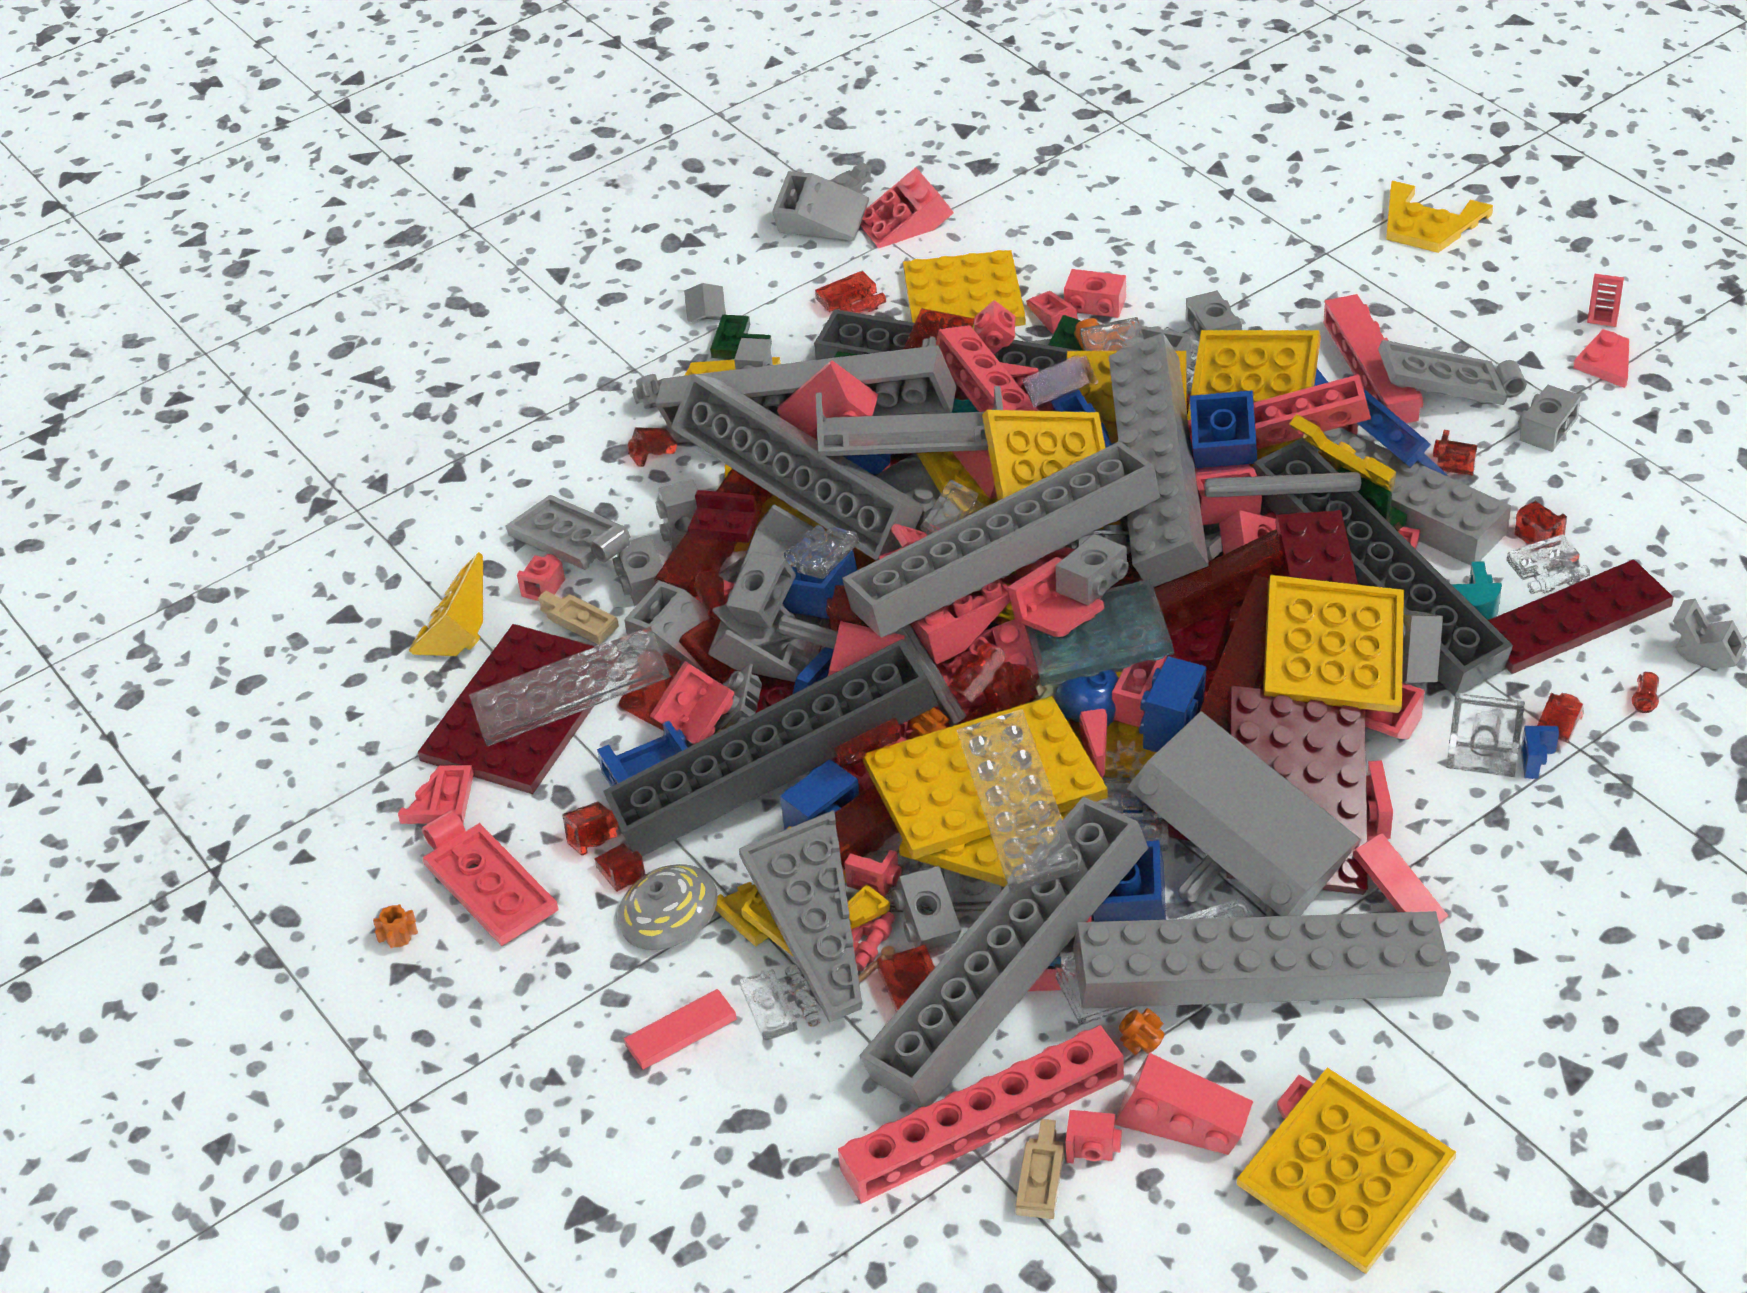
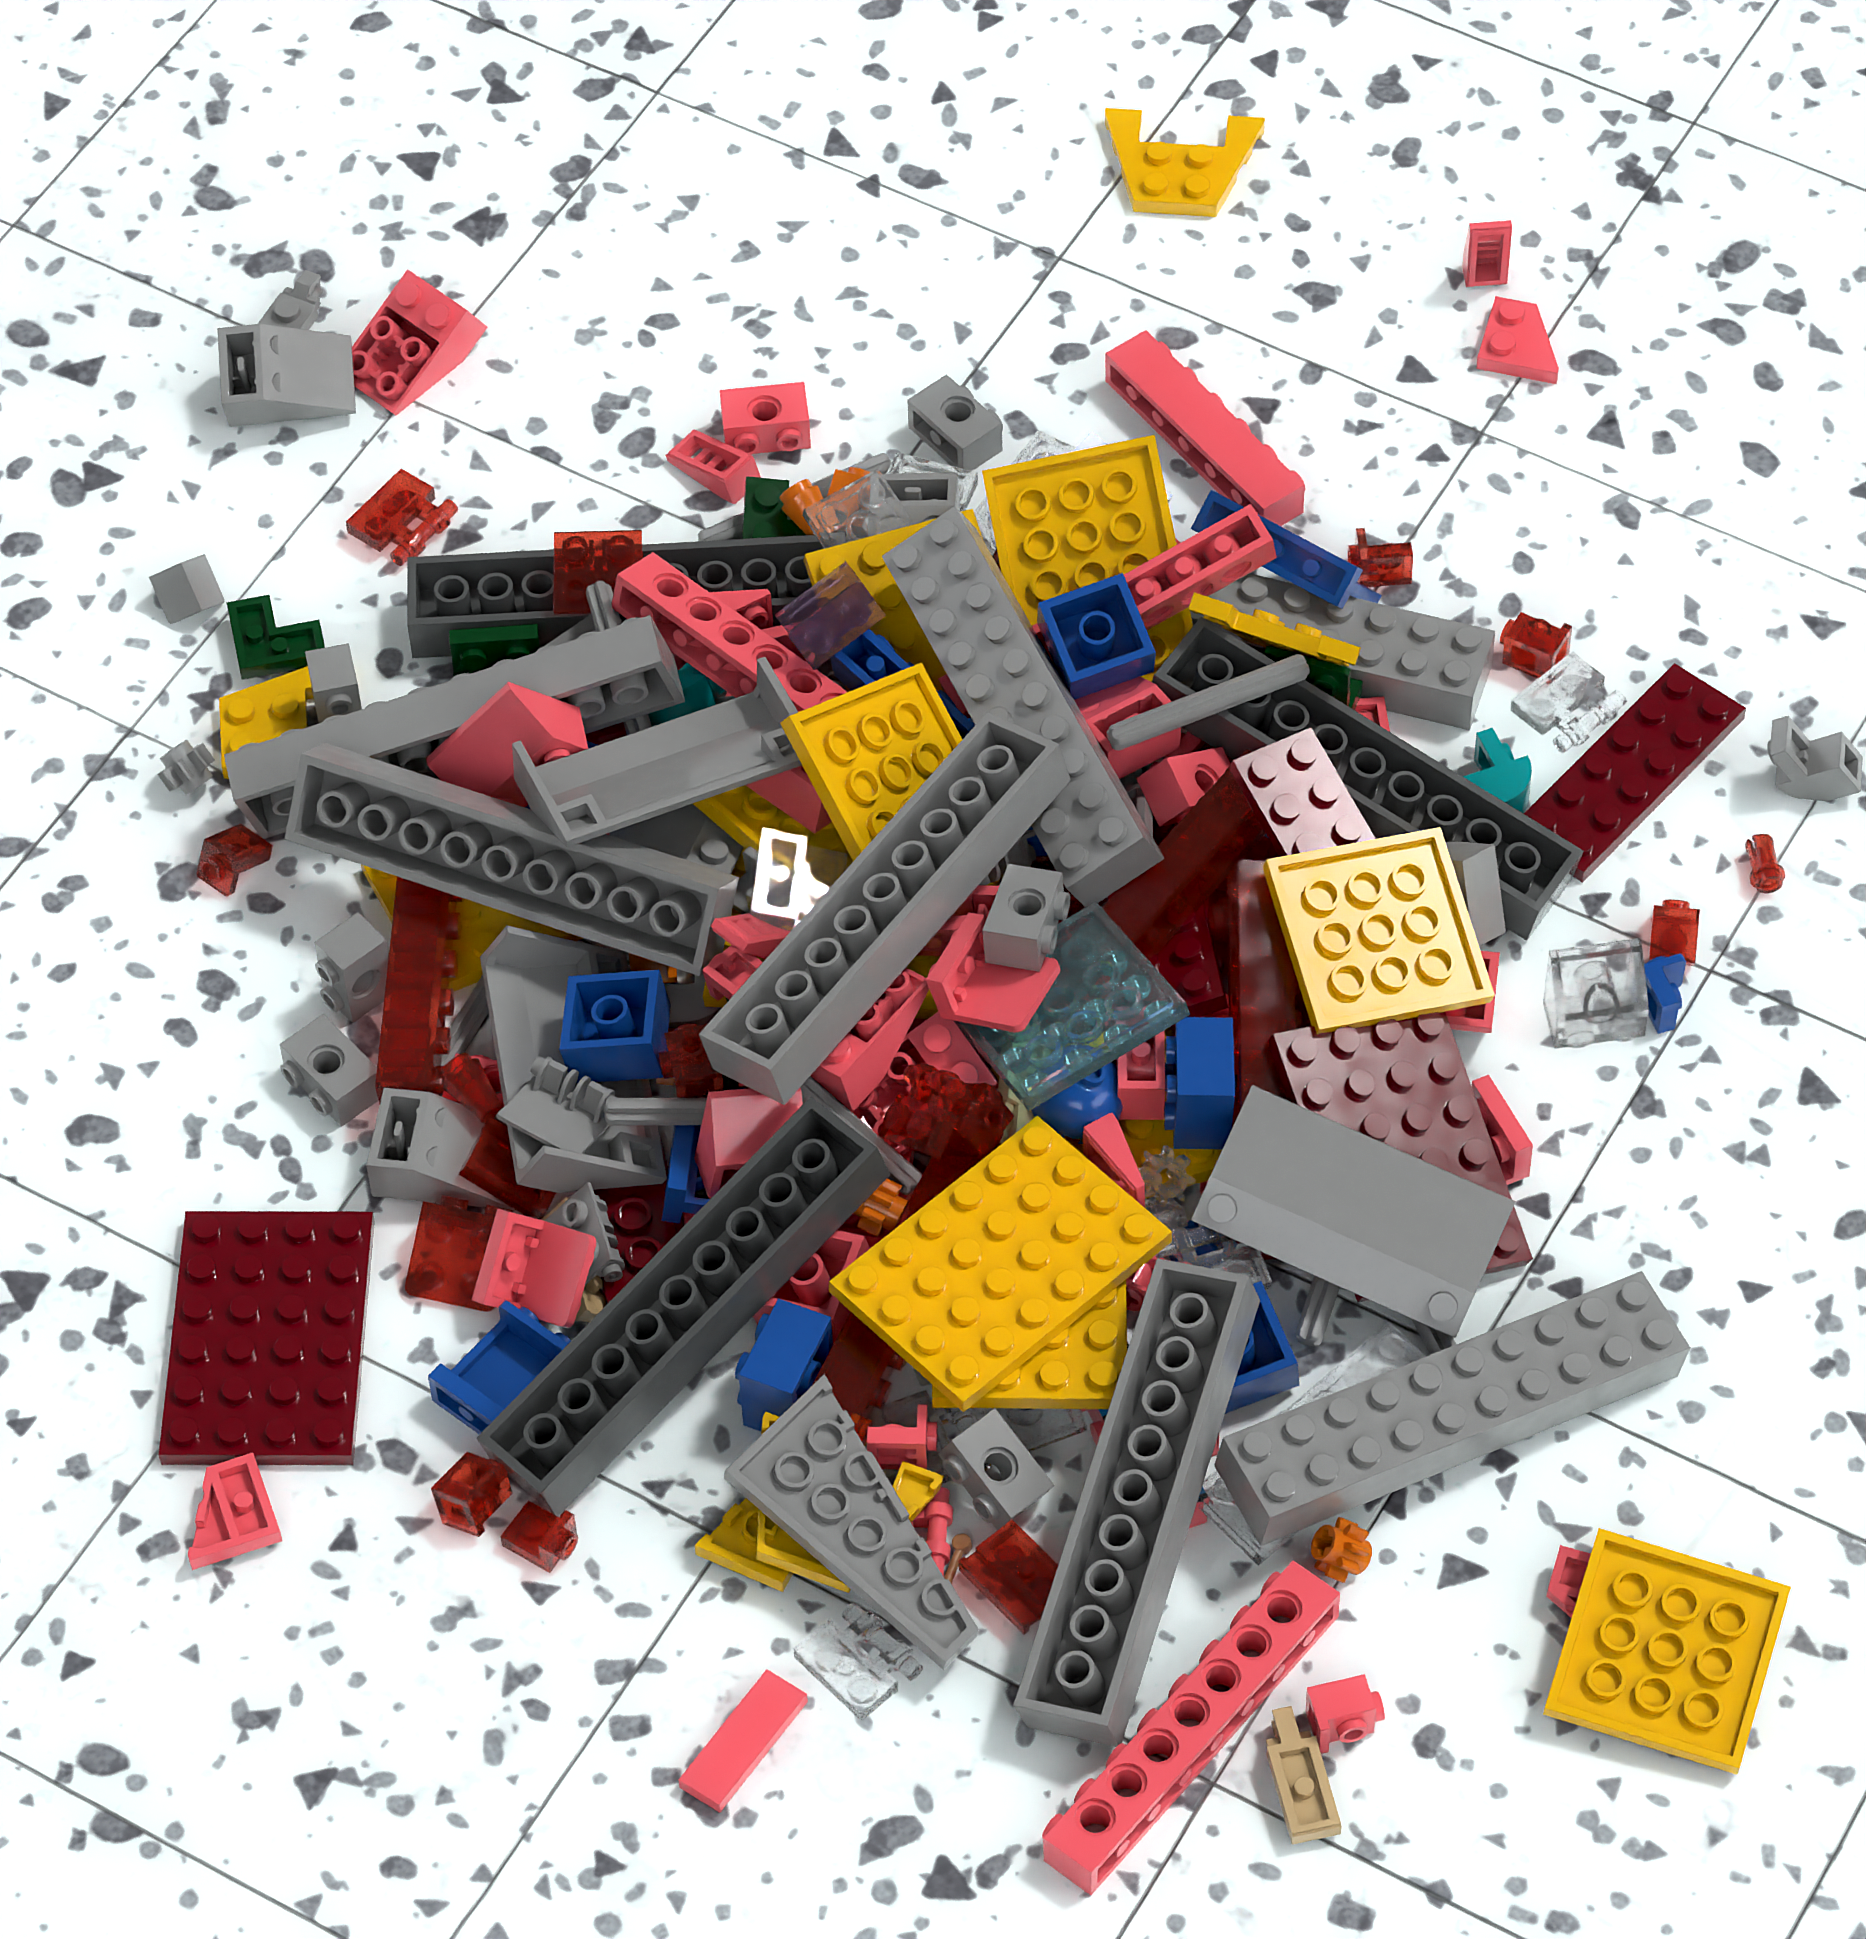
camera: 25 degrees left, 10 degrees up
orange gear [373,904,418,948] -> none
yellow wedge [409,552,483,656] -> none
coral hinge [422,810,559,946] -> none
clear plate [469,626,671,746] -> none
light grey hinge [505,495,631,570] -> none
coral brick [517,554,565,601] -> none
tan hinge [538,591,619,645] -> none
light grey dish [617,864,718,950] -> none
dark red bracket [688,490,759,543] -> none
light grey brick [726,551,796,629] -> none
clear plate [784,525,859,579] -> none
clear red plate [833,718,901,768] -> none
yellow plate [903,250,1026,330] -> none
clear plate [957,709,1080,893] -> none
coral brick [974,300,1015,354] -> none
coral wedge [1115,1053,1253,1155] -> none
coral tile [1352,833,1448,924] -> none
light grey hinge [1378,340,1527,405] -> none
light grey brick [1518,384,1581,452] -> none

